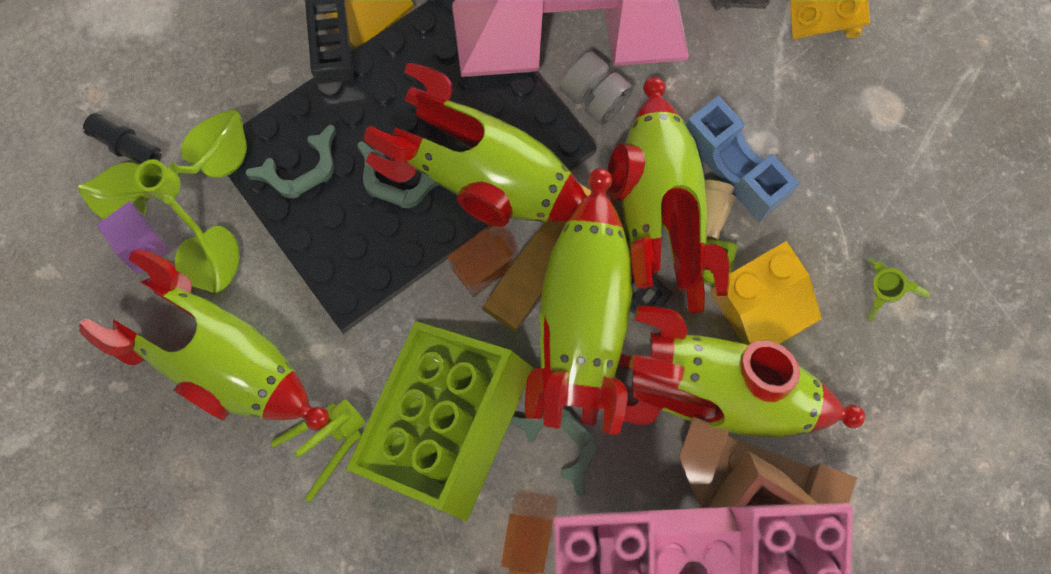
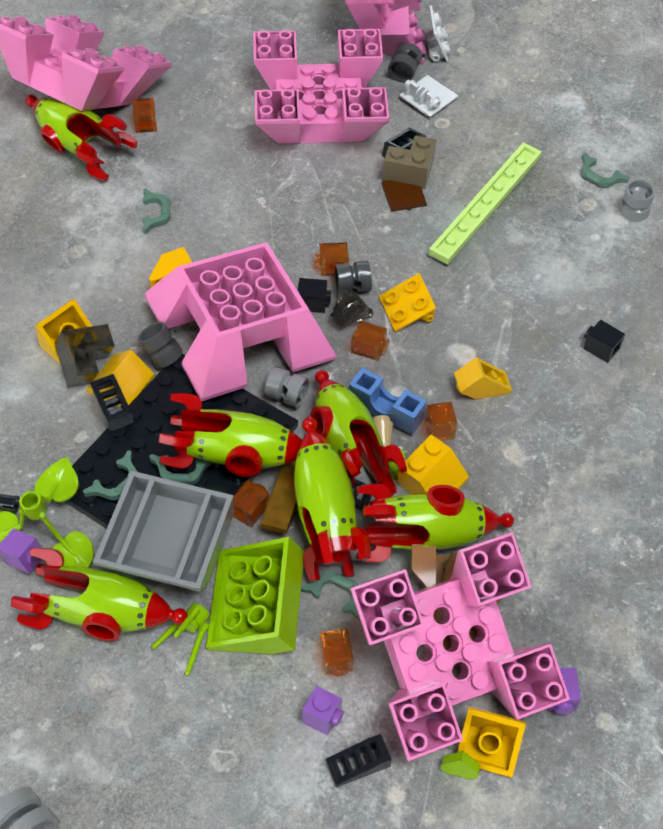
camera: 20 degrees left, 20 degrees down
lime plant [866,258,930,322] -> none
none -> light grey slope [93,471,235,592]
none -> clear orange brick [351,321,390,361]
none -> clear orange brick [425,402,457,441]
none -> yellow slope [454,357,512,400]

